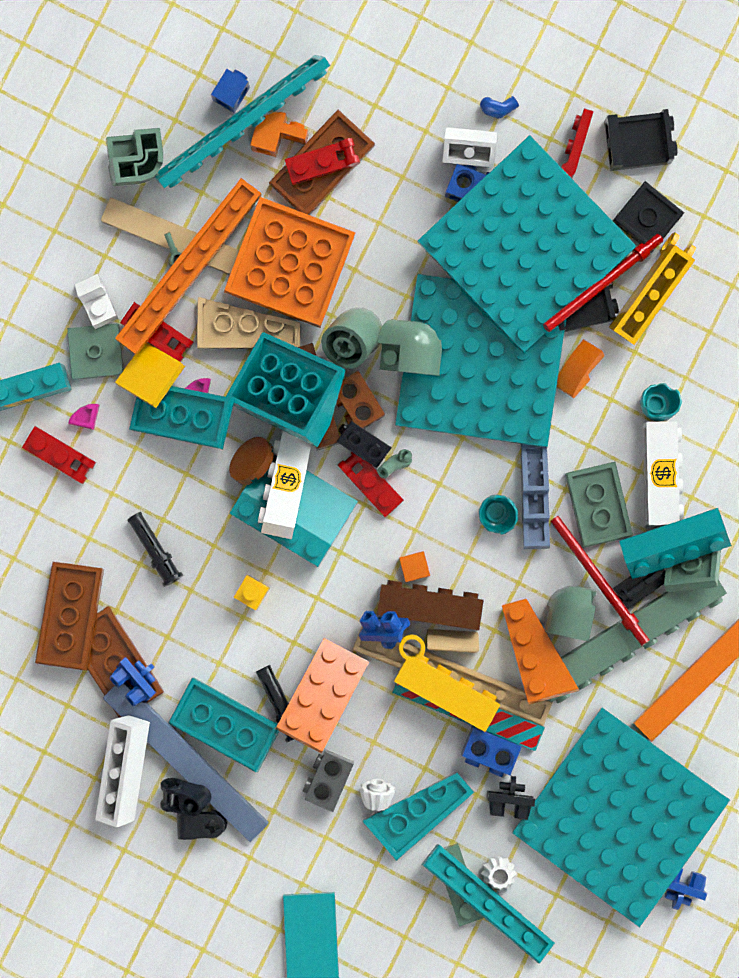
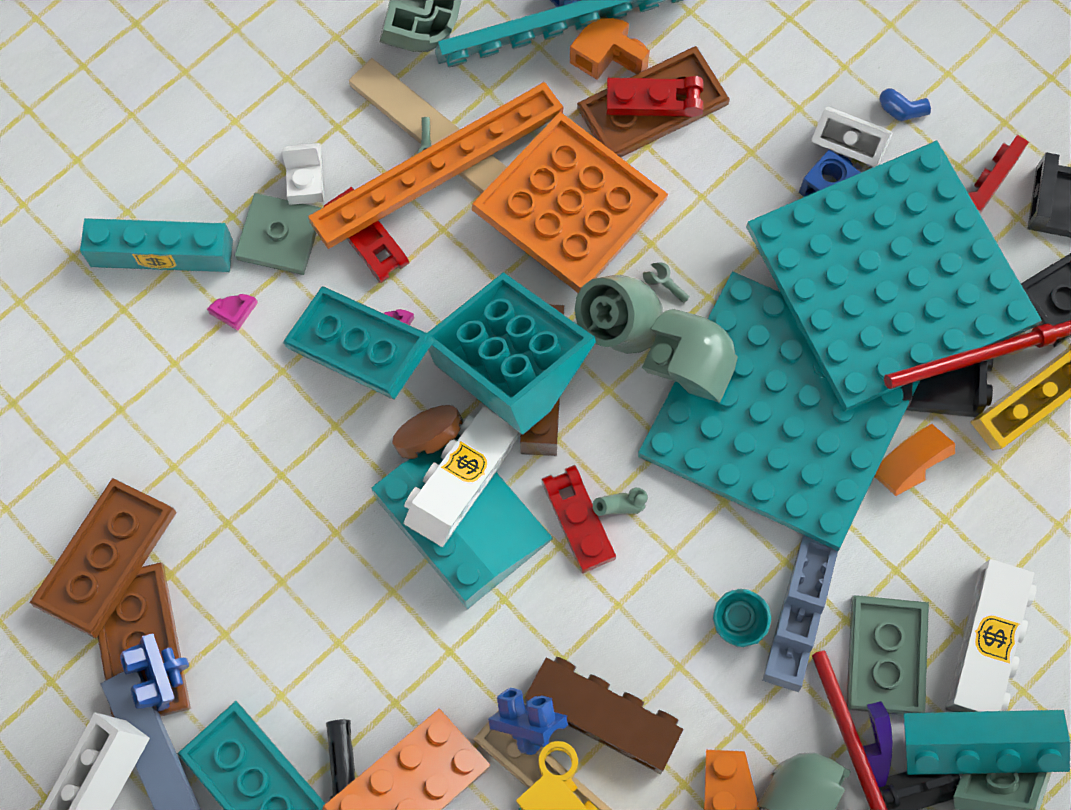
camera: 20 degrees right, 15 degrees down
red plate [22,426,96,484] -> none
yellow tile [115,343,185,408] -> none
black pin [127,512,184,587] -> none
tan wing [197,297,300,349] -> none
yellow brick [234,575,270,610] -> none
dark orange brick [336,371,385,429] -> none
black hinge [336,421,392,468] -> none
orange tile [399,551,430,582] -> none
tan slope [426,629,479,653] -> none
teal hair [640,383,682,422] -> none
none -> sand green hand [643,262,690,303]
none -> dark purple slope [863,701,893,787]

